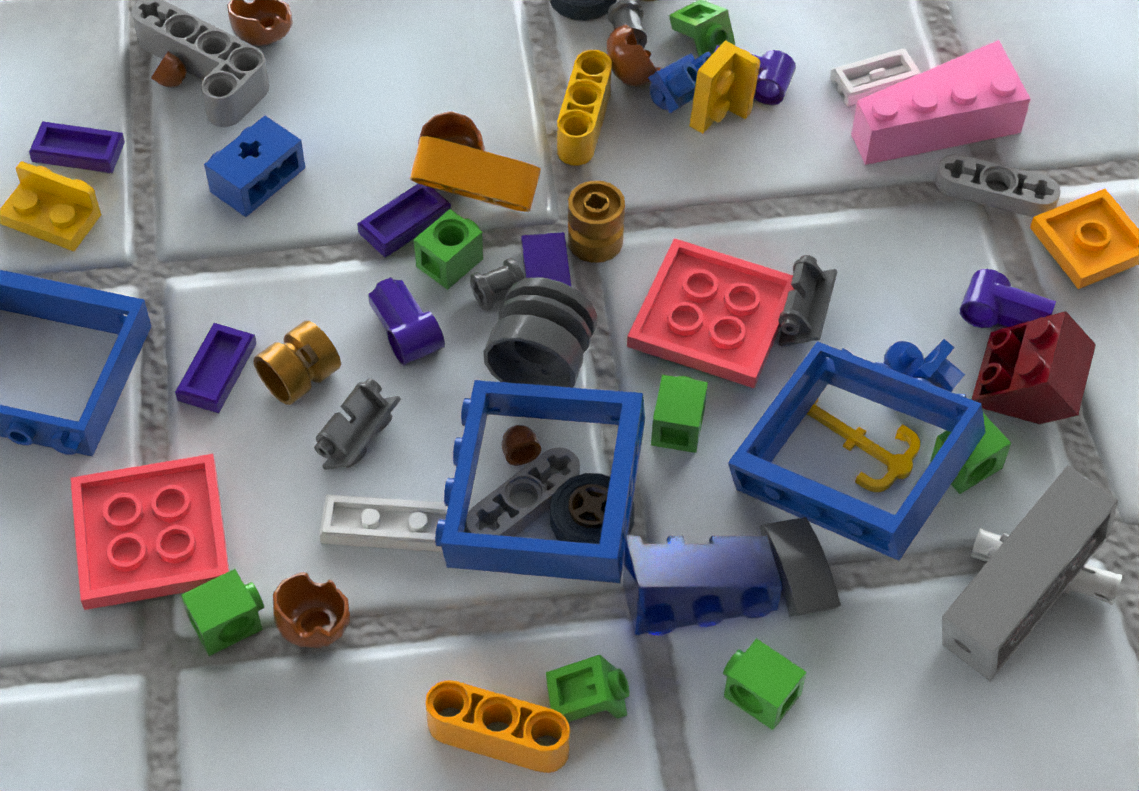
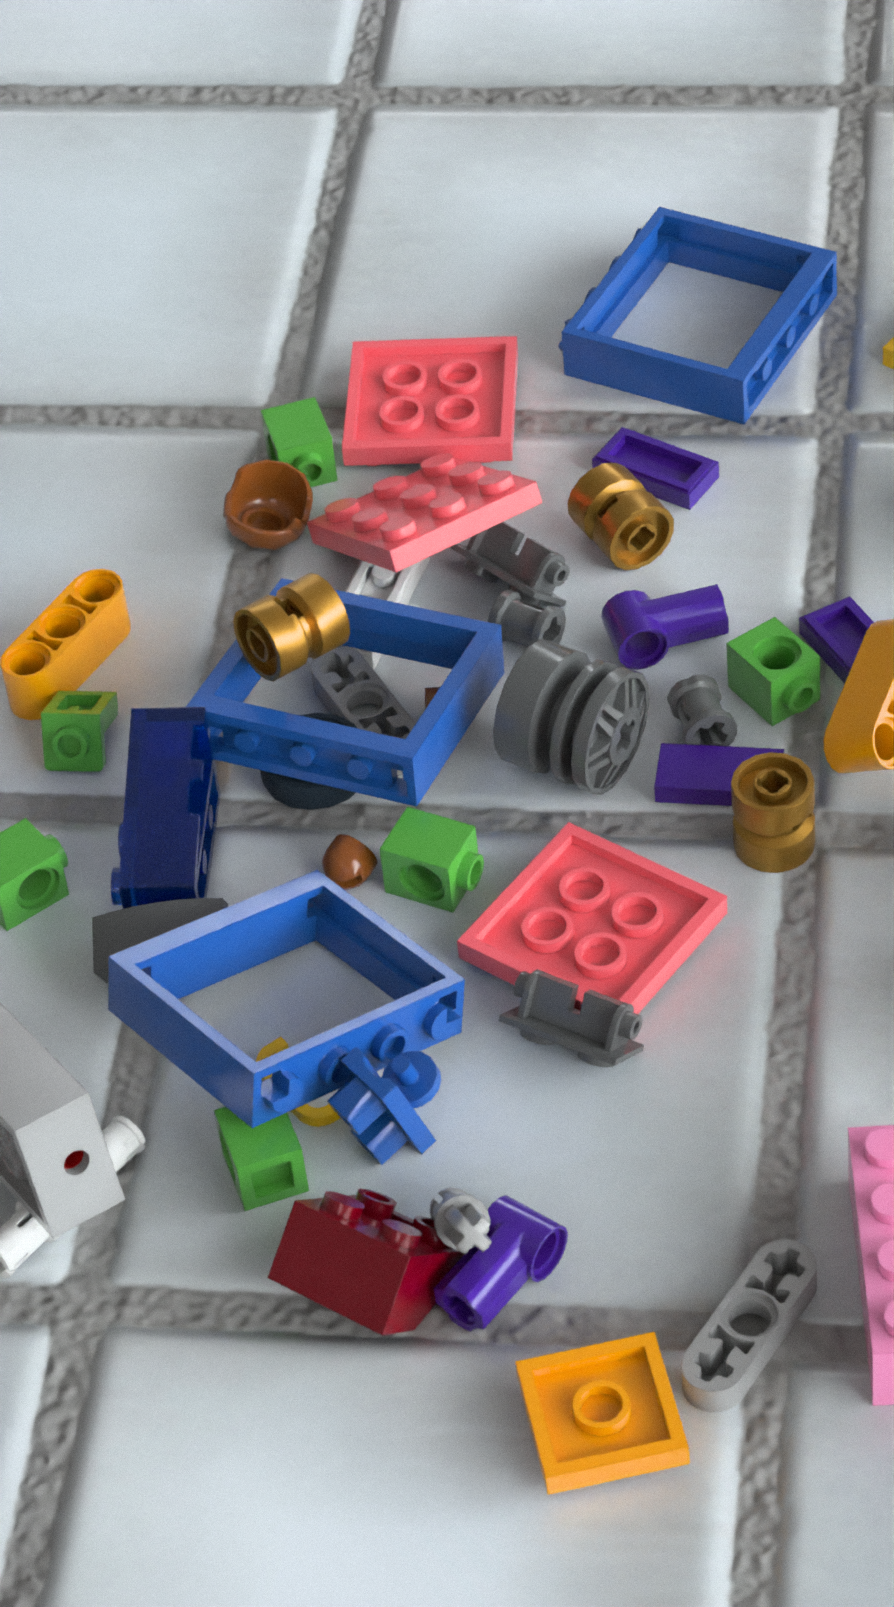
camera: 110 degrees right, 10 degrees down
none -> pearl gold wheel [233,573,350,682]
none -> coral plate [307,454,542,572]
none -> dark orange hinge [322,834,378,890]
none -> light grey axle [429,1187,492,1254]
none -> dark grey bush [487,590,566,647]

